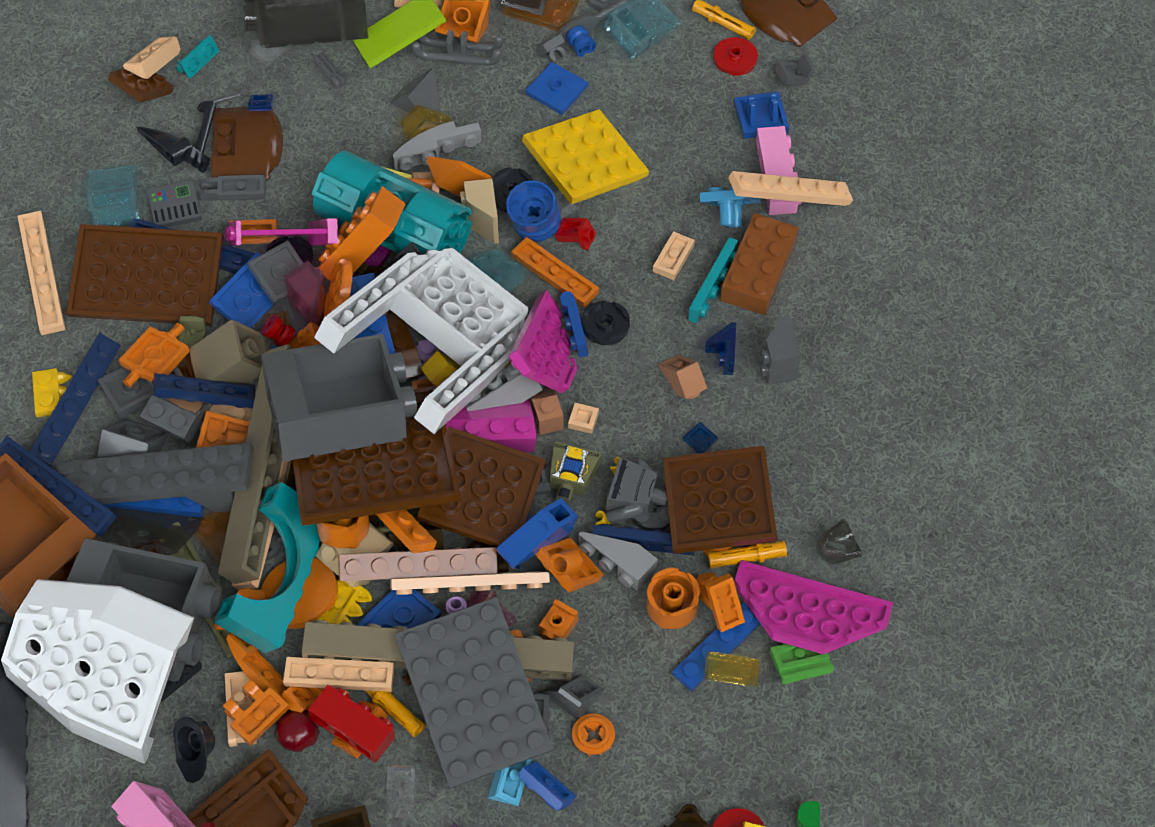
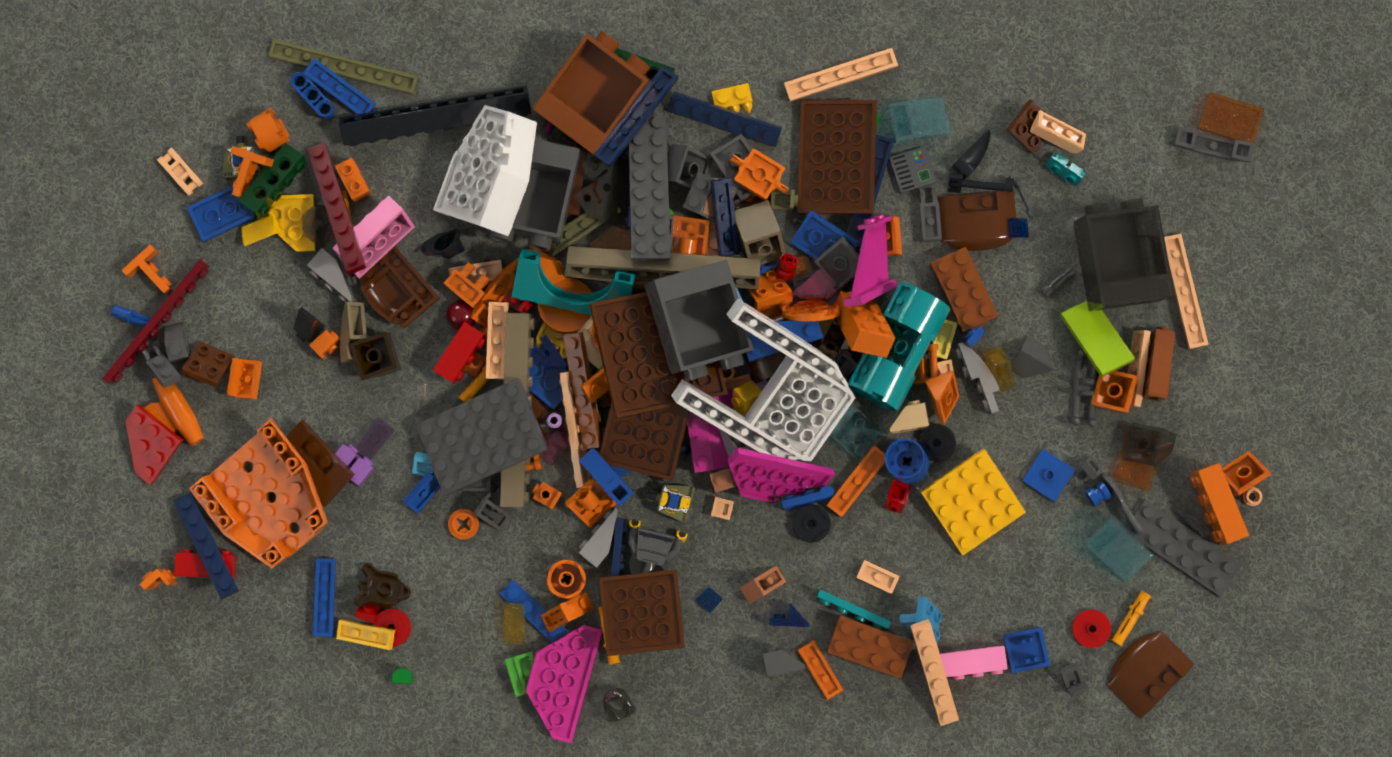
camera: 90 degrees right, 25 degrees up
none -> red bracket [503,288,533,313]
none -> clear blue slope [538,334,569,370]
none -> orange tile [797,640,844,700]
none -> dark orange brick [929,247,998,334]
none -> blue plate [963,326,985,348]

